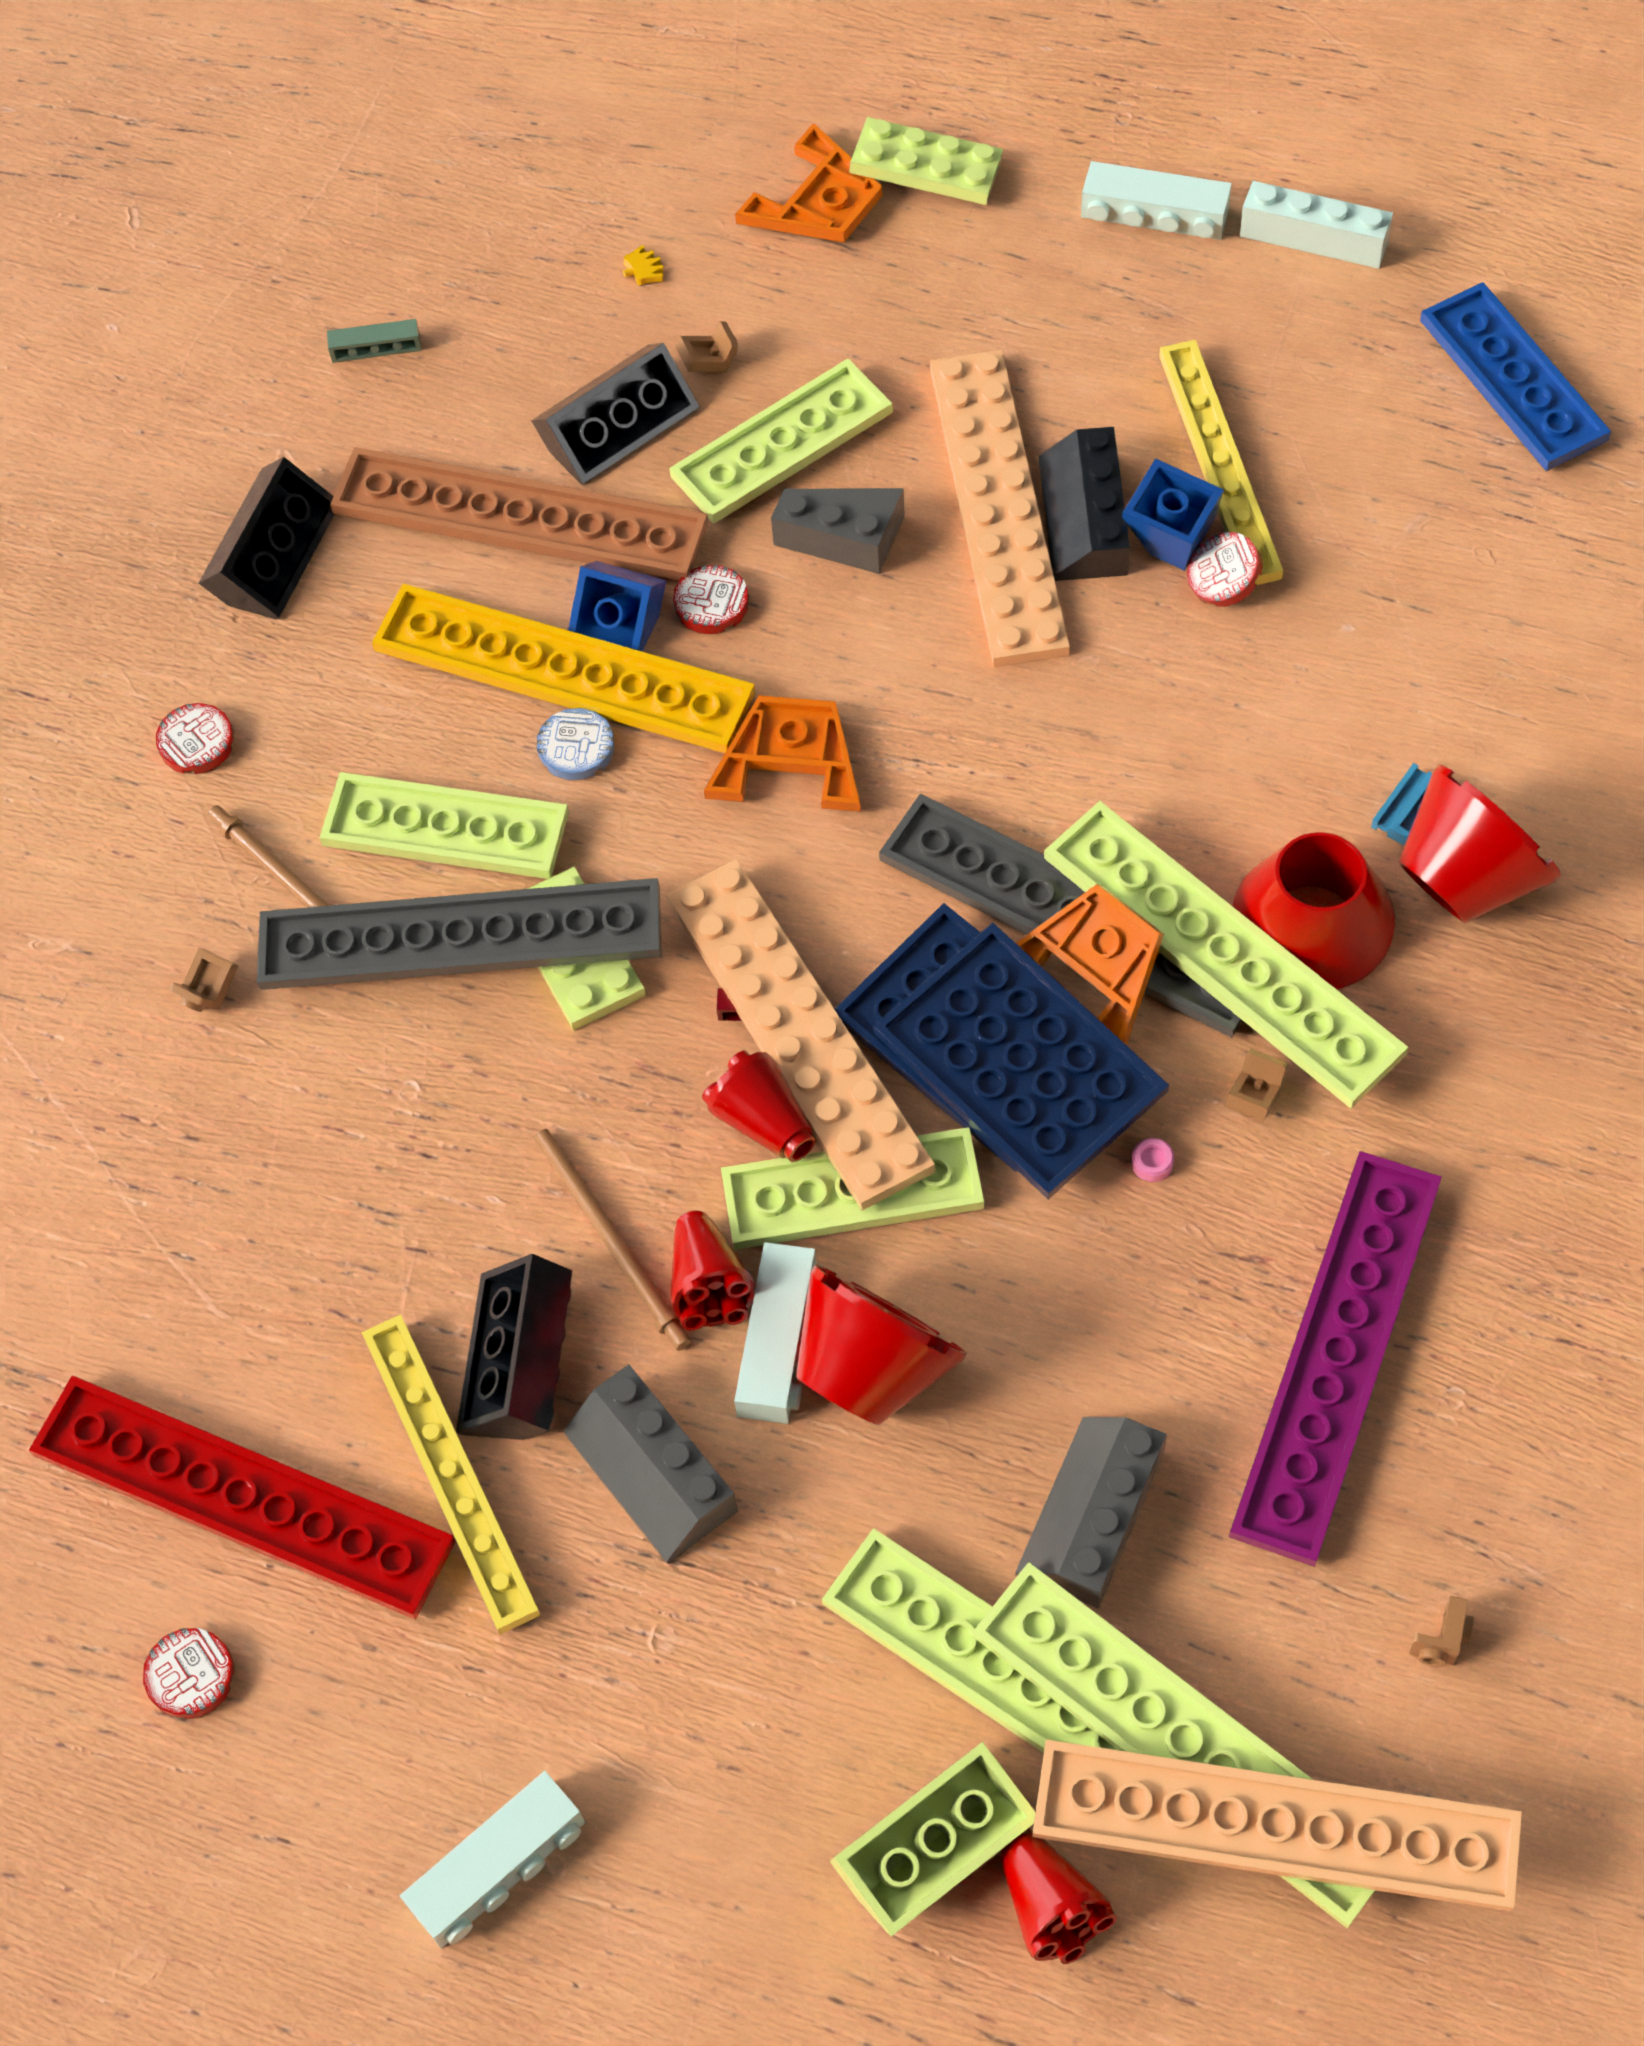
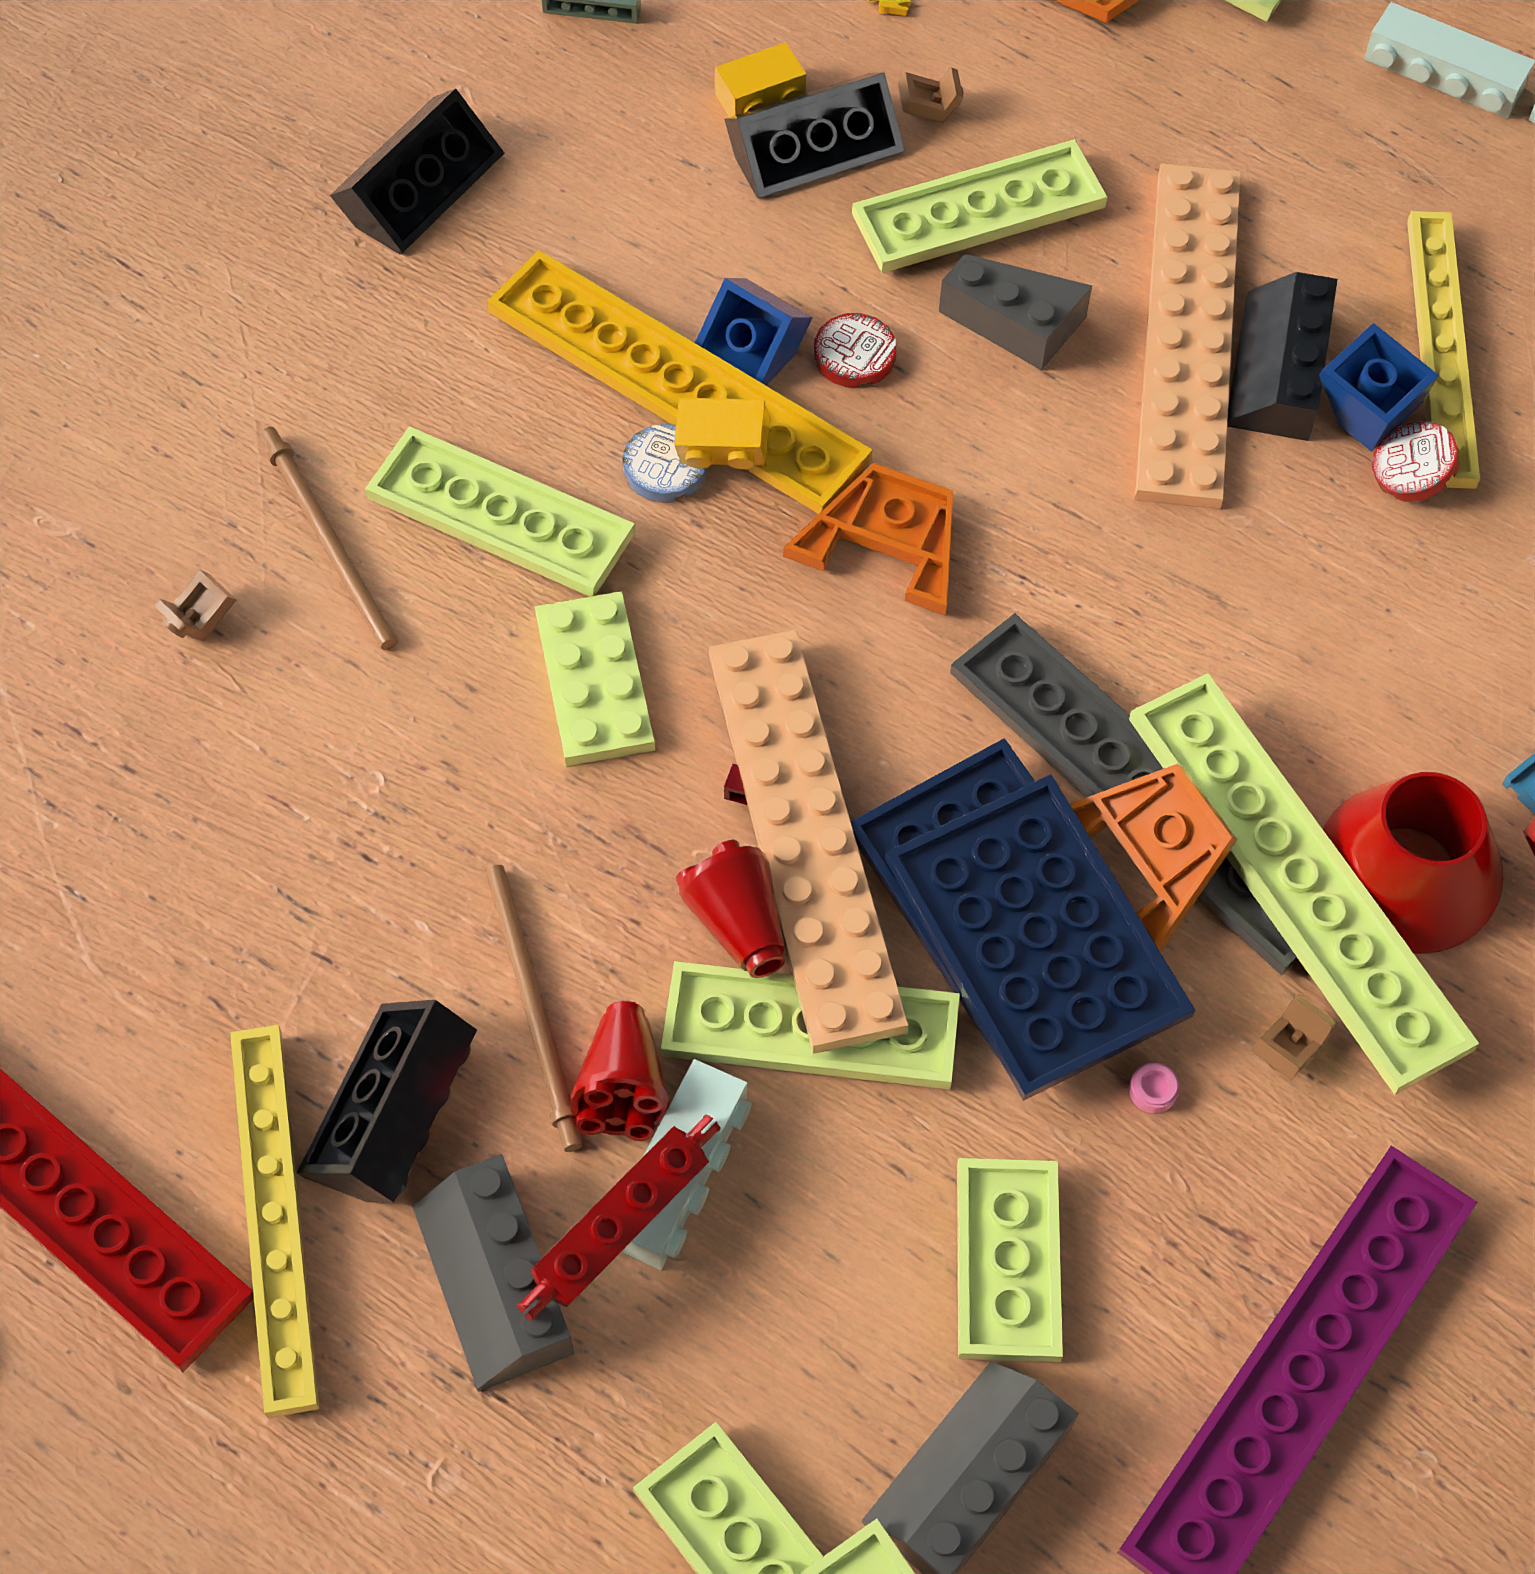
camera: 10 degrees right, 0 degrees up
tile [156,703,234,774] -> none
dark grey plate [257,878,662,990] -> none
nougat plate [330,447,709,581] -> none
red cone [796,1264,967,1425] -> none
none -> red plate [516,1114,721,1321]
none -> yellow brick [674,398,770,469]
none -> yellow brick [715,42,807,117]
none -> yellowish green plate [957,1158,1063,1362]

